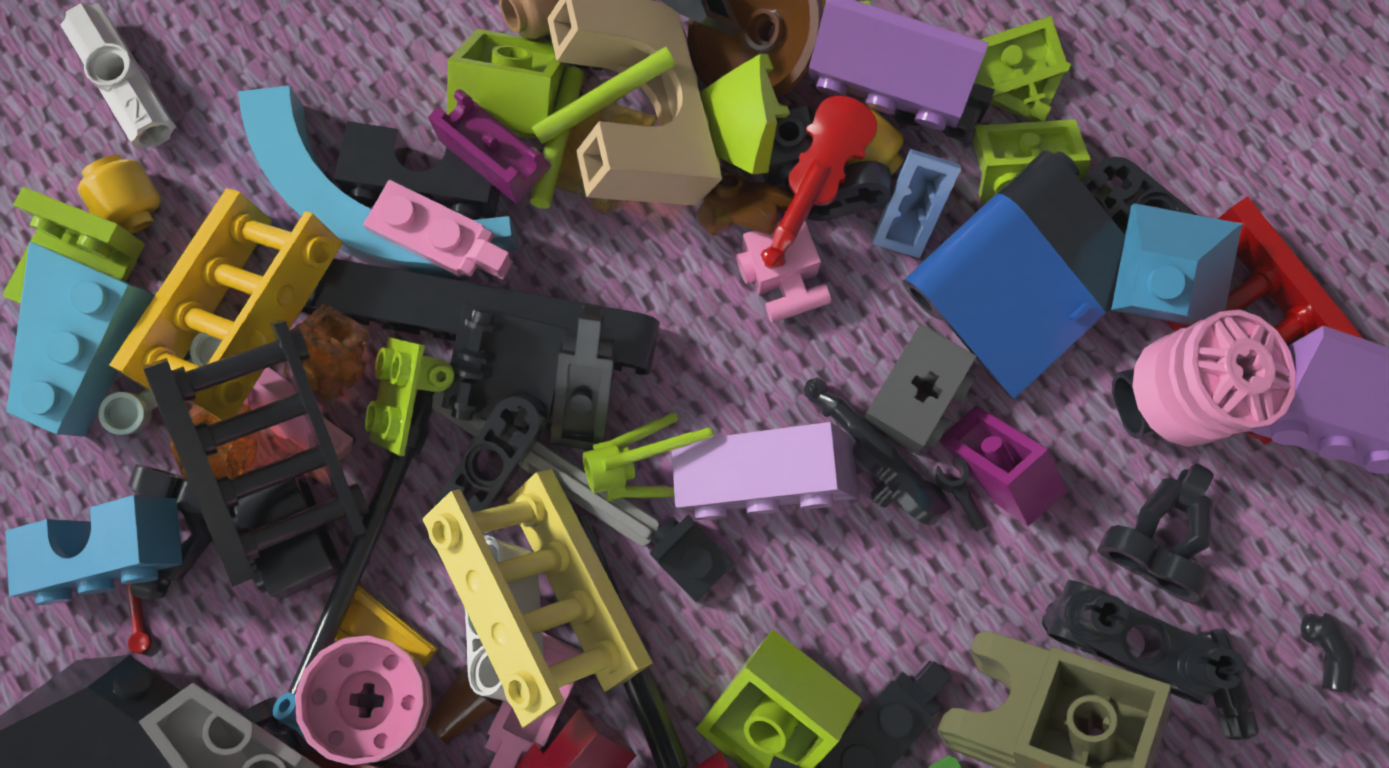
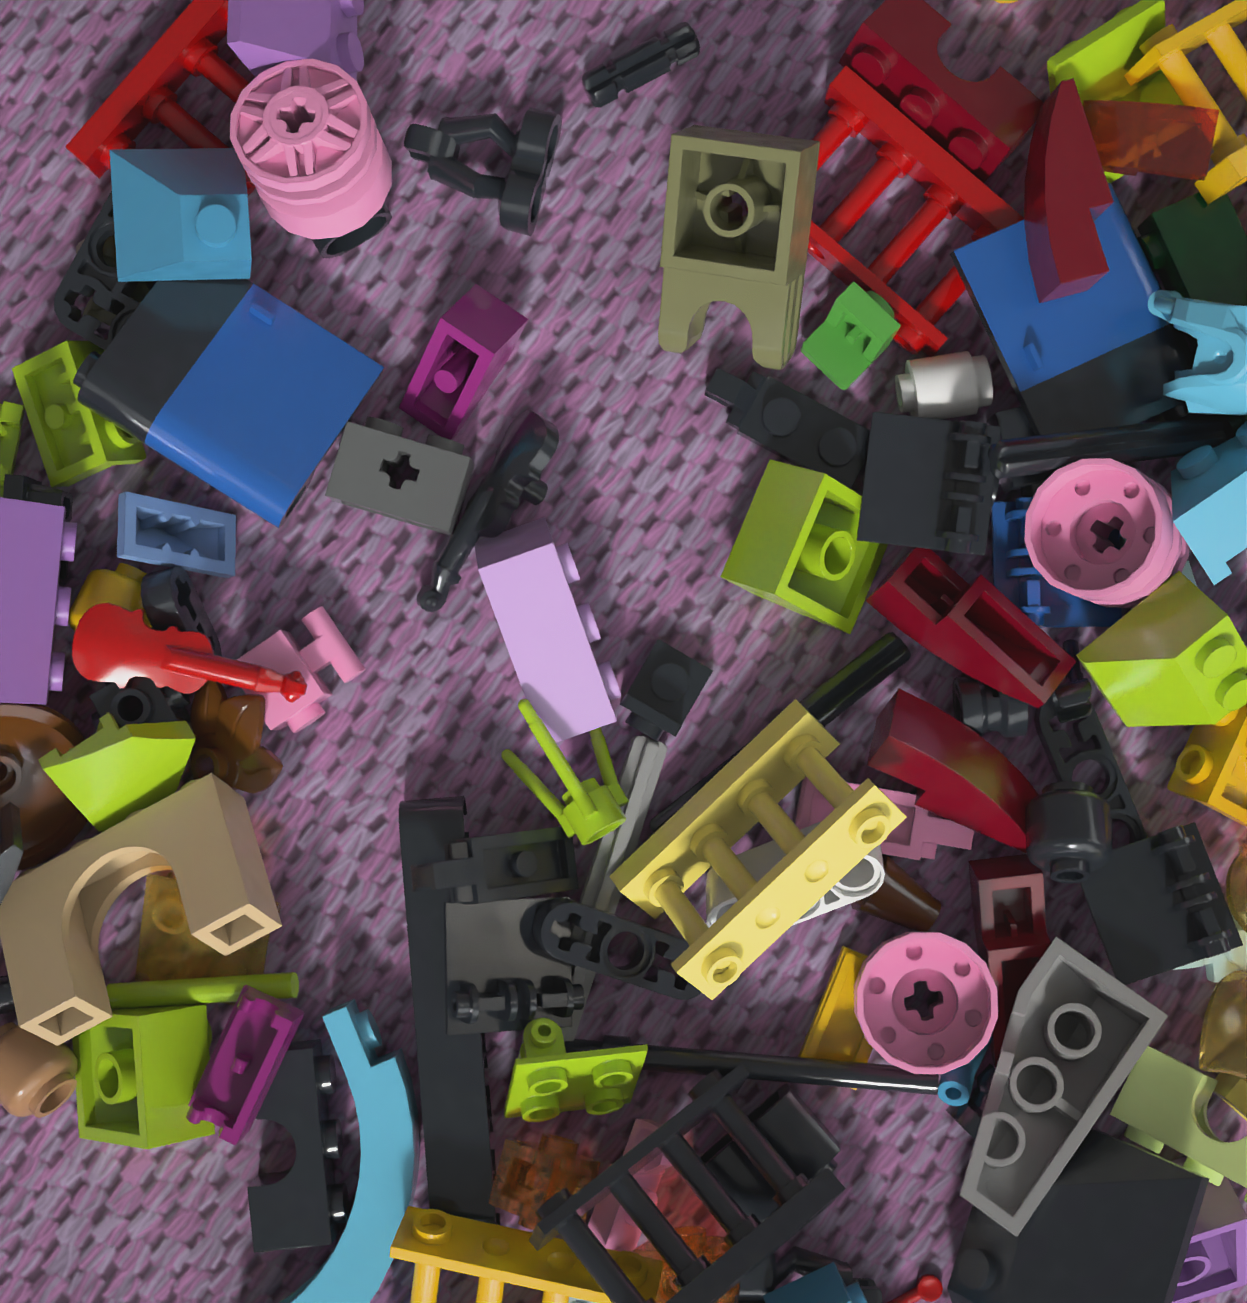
camera: 100 degrees left, 10 degrees up
bright pink hinge [363,180,513,280] -> none
lime bar [532,46,677,145] -> none
black hand [935,456,987,531] -> none
black piece [1042,580,1245,706] -> none

